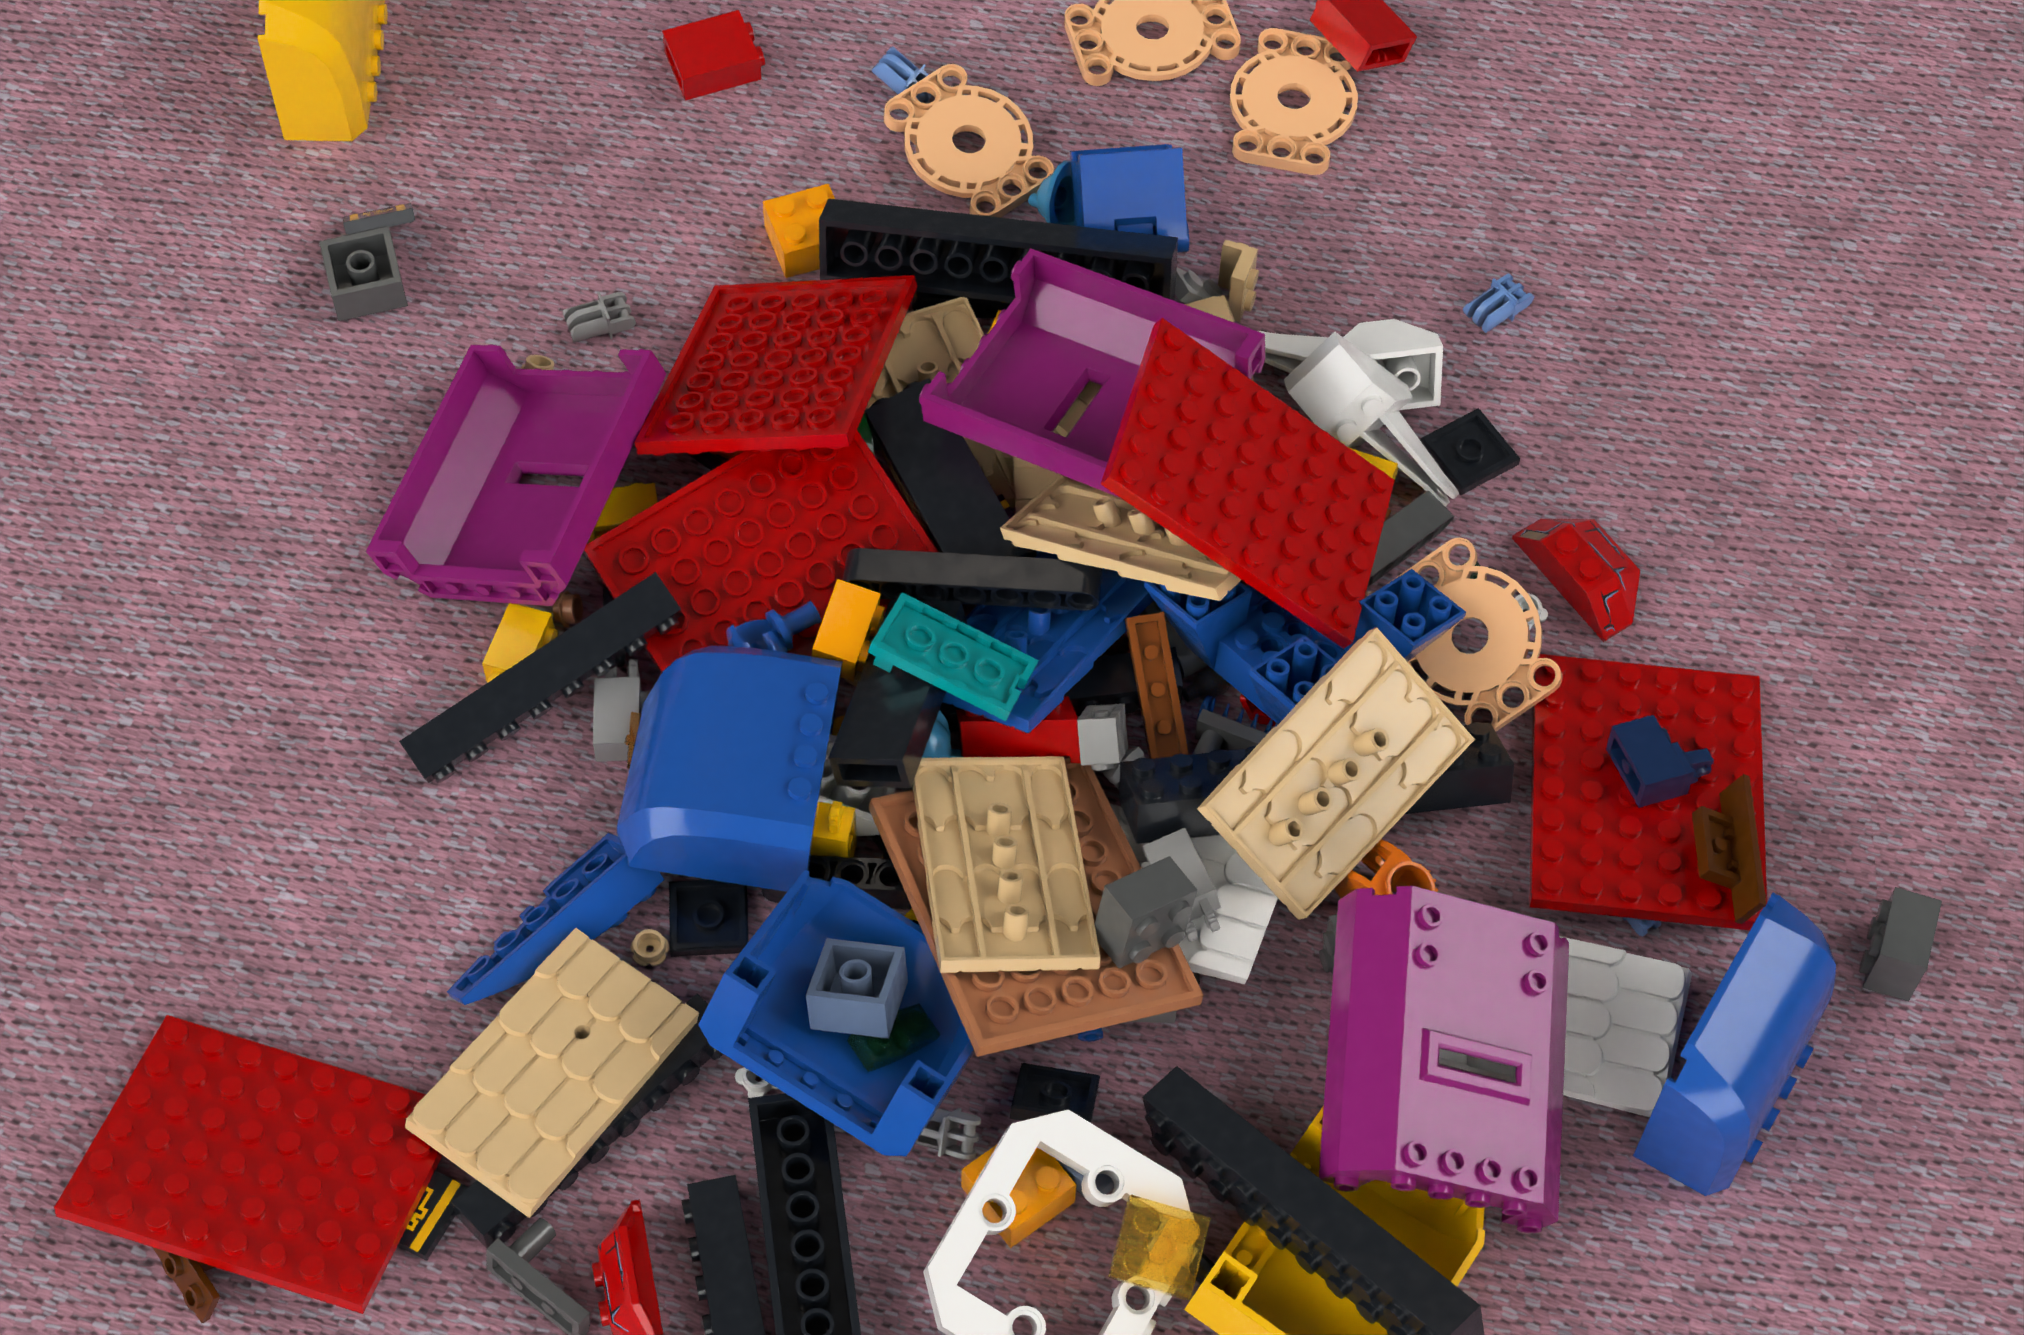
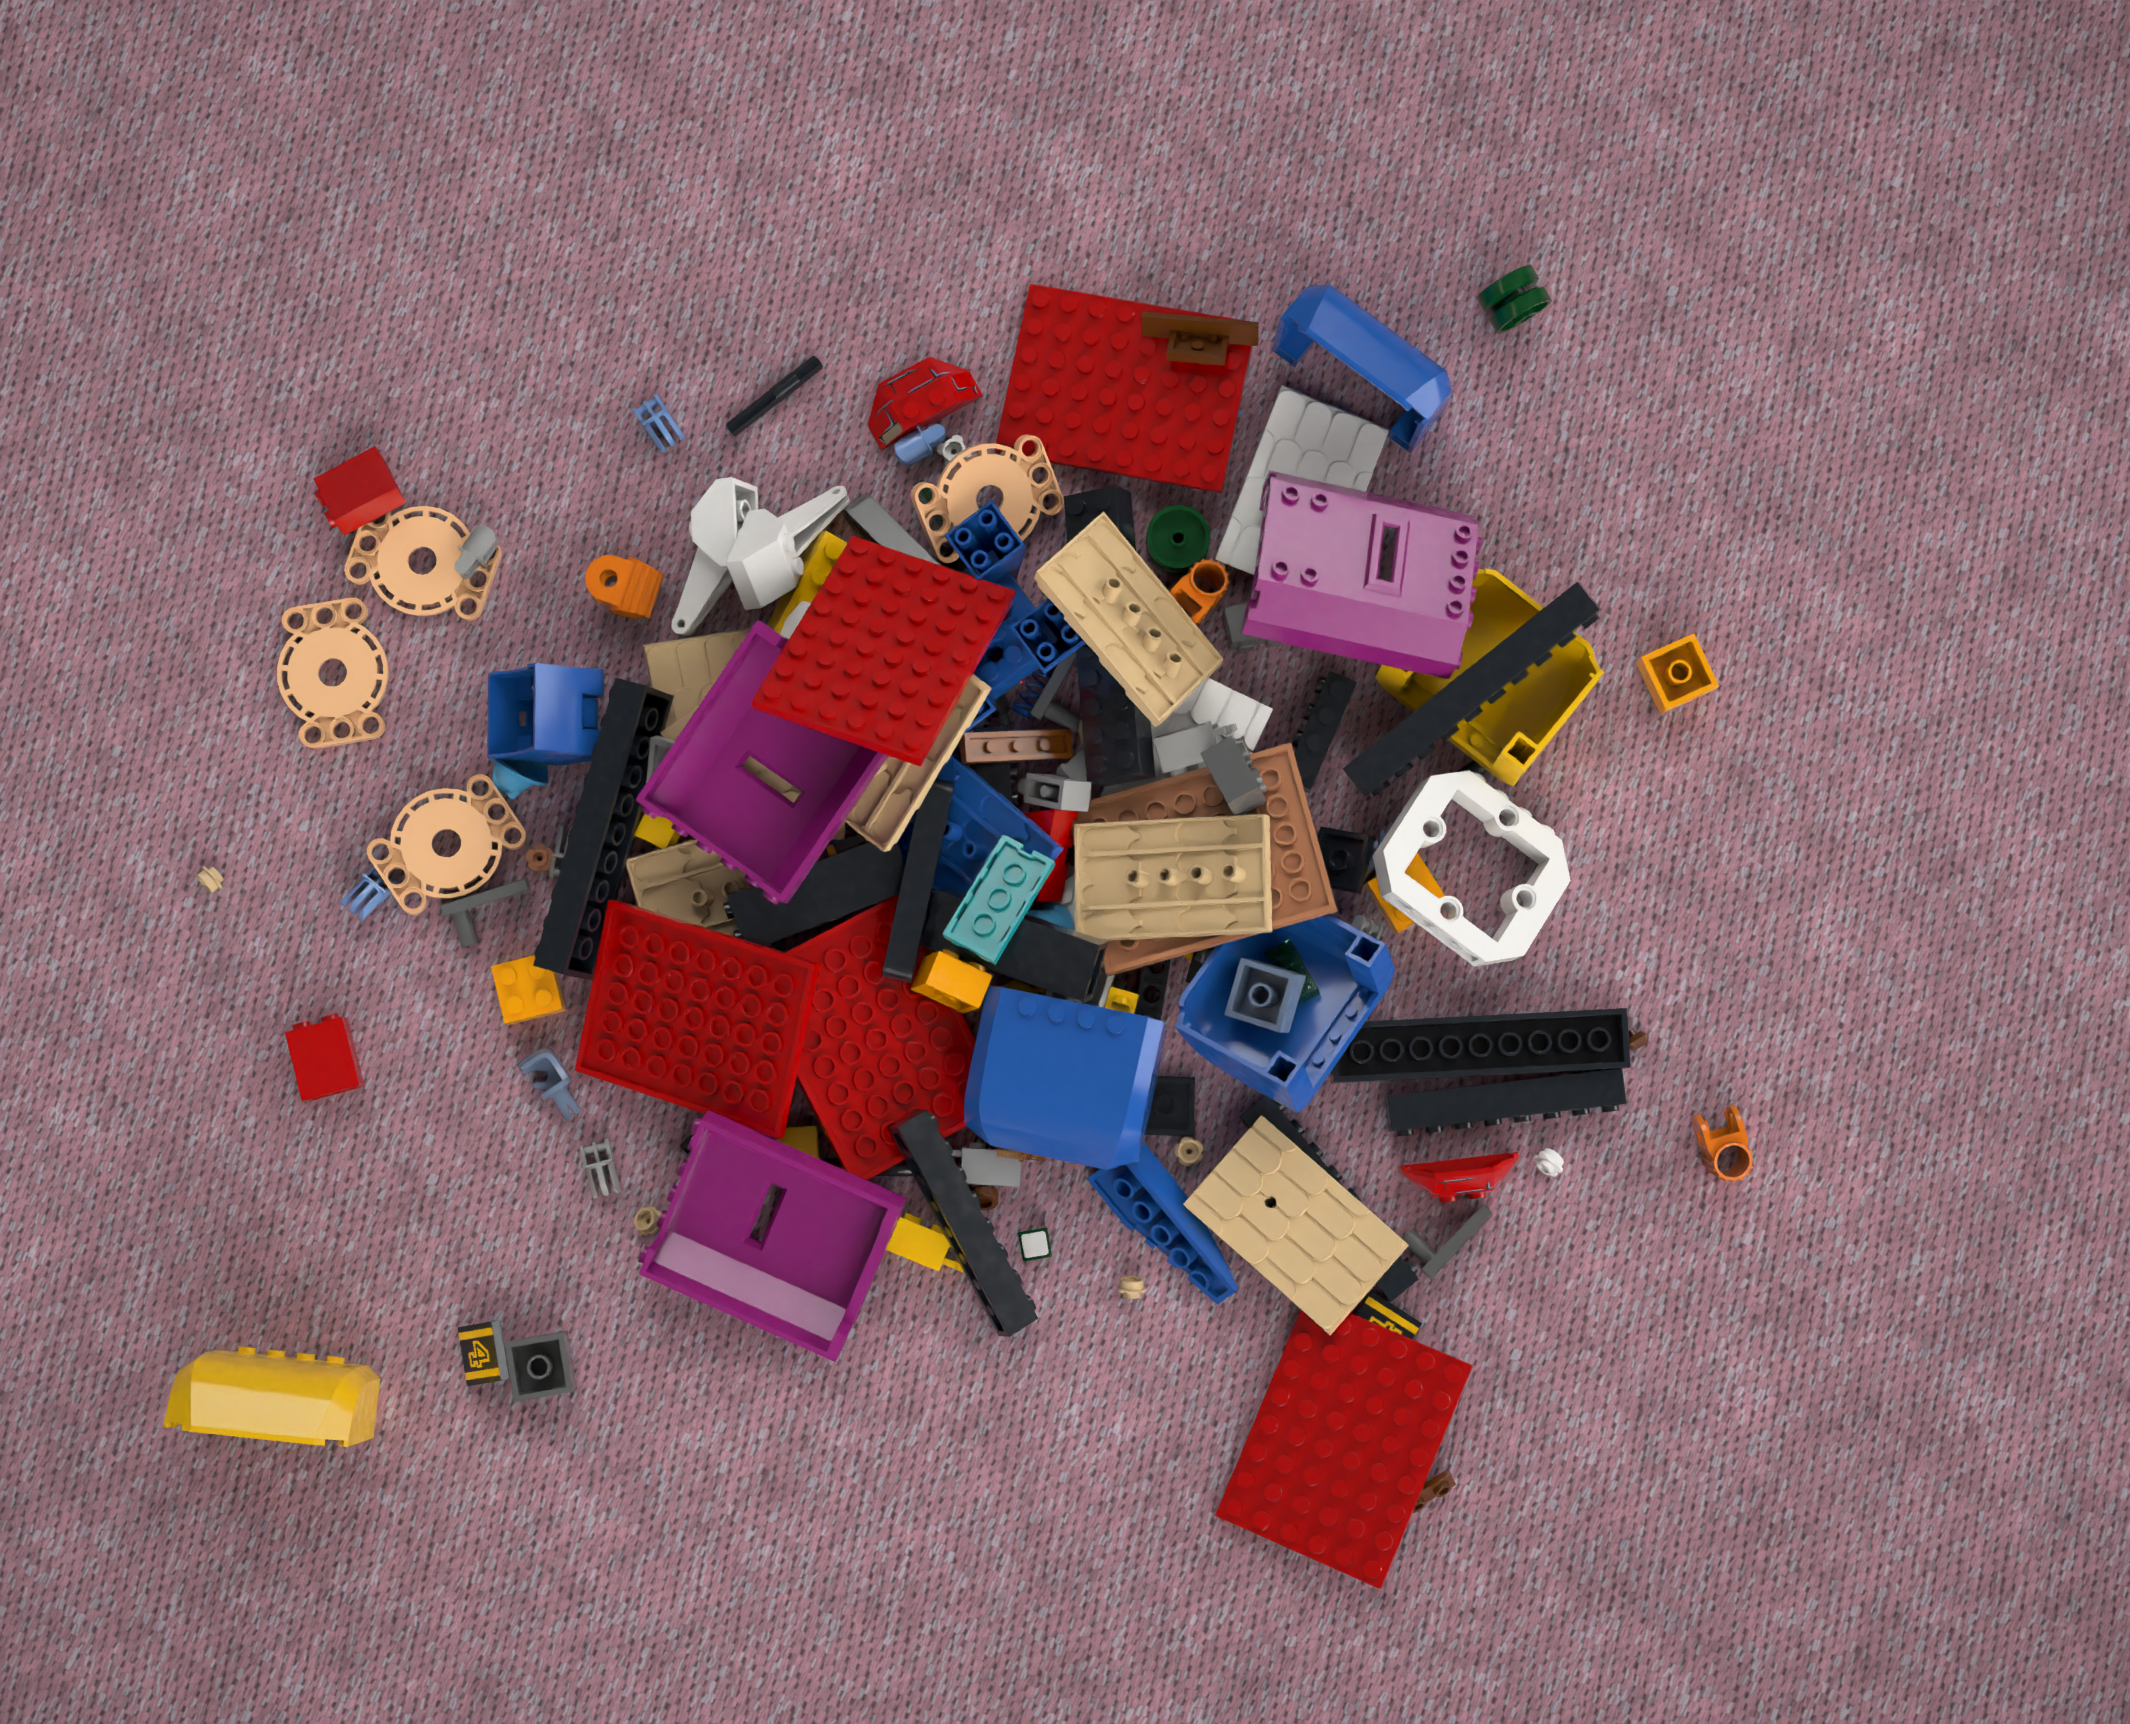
camera: 85 degrees left, 25 degrees up
blue piece [726,601,821,653] -> none
clear yellow plate [1108,1195,1211,1300] -> none
light grey plate [1175,268,1222,304] -> none
tan bracket [1218,240,1259,322] -> none
black tile [1420,408,1520,496] -> none
dark blue hinge [1606,715,1714,808] -> none
dark grey brick [1859,887,1942,1002] -> none
none -> dark grey piece [440,877,531,948]
none -> light grey arm [455,525,499,579]
none -> sand blue piece [517,1048,582,1121]
none -> orange piece [585,555,664,619]
none -> black axle [726,356,823,436]
none -> medium blue arm [895,424,946,466]
none -> reddish brown tile [970,1185,999,1211]
none -> white slope [1018,1227,1052,1262]
none -> tan plate [1117,1276,1146,1299]
none -> dark green wheel [1145,505,1211,576]
none -> black brick [1292,671,1357,793]
none -> dark green wheel [1476,264,1552,334]

